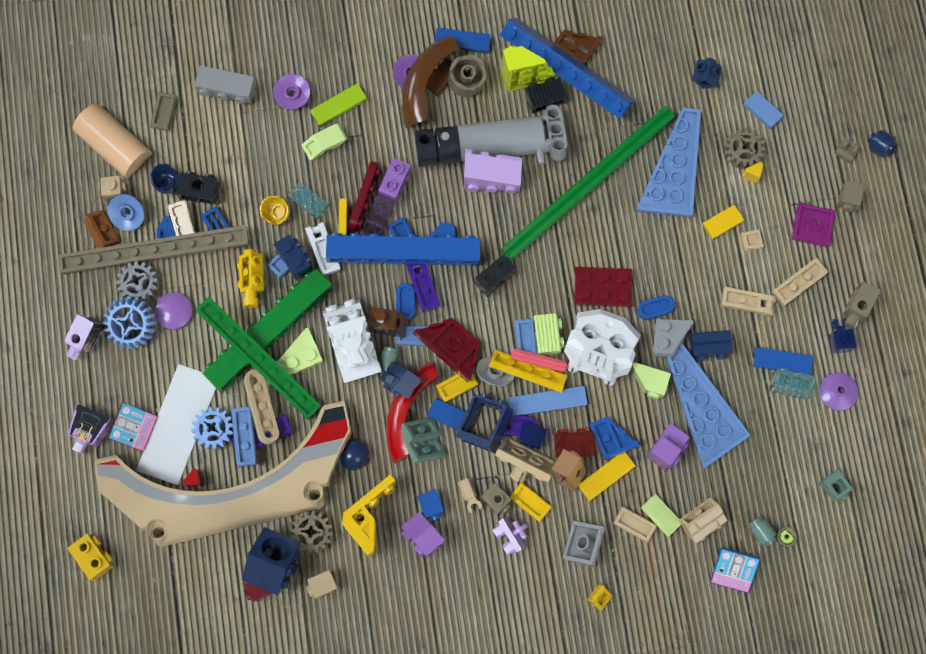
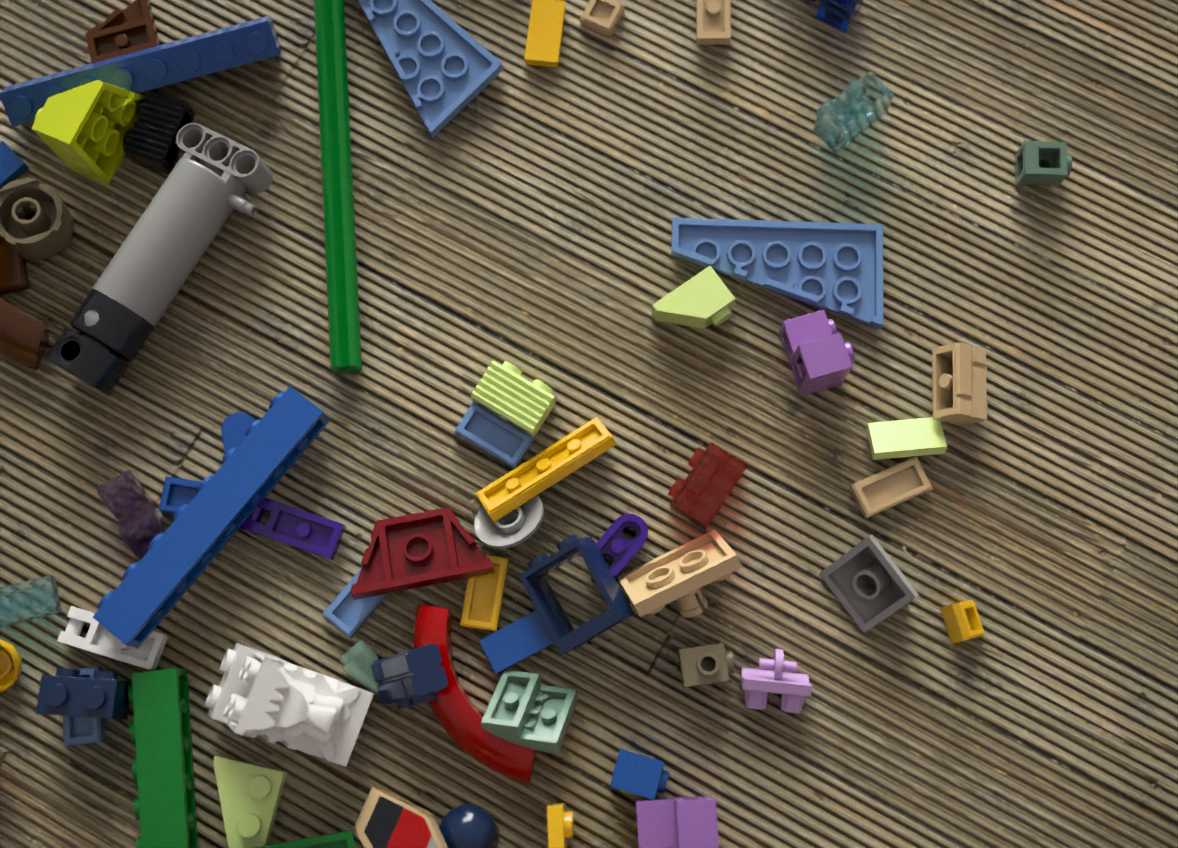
camera: 45 degrees left, 0 degrees up
yellow brick [237,249,265,308] -> none
yellow tile [339,199,348,236] -> none
dark red plate [348,160,381,232] -> none
reddish brown torso [367,307,408,338] -> none
medium lavender brick [378,158,411,205] -> none
blue tile [396,283,415,321] -> none
tan bar [457,478,482,514] -> none
lavender wedge [464,149,522,194] -> none
black brick [474,254,516,297] -> none
medium blue tile [508,386,588,416] -> none
yellow tile [510,483,552,523] -> none
coral axle [511,349,567,372] -> none
clear blue panel [518,422,547,450] -> none
medium nougat brick [552,449,586,492] -> none
white brick [564,309,641,386] -> none
dark red plate [574,267,632,308] -> none
yellow tile [578,453,635,501] -> none
blue wing [589,417,639,461] -> none
blue tile [637,295,675,320] -> none
light grey wing [653,319,694,357] -> none
dark blue brick [689,330,733,362] -> none
piece [710,547,760,593] -> none
tan plate [720,287,776,317] -> none
sand green brick [748,516,777,546] -> none
blue tile [753,347,813,375] -> none
tile [776,527,797,547] -> none
medium lavender dish [819,373,858,411] -> none

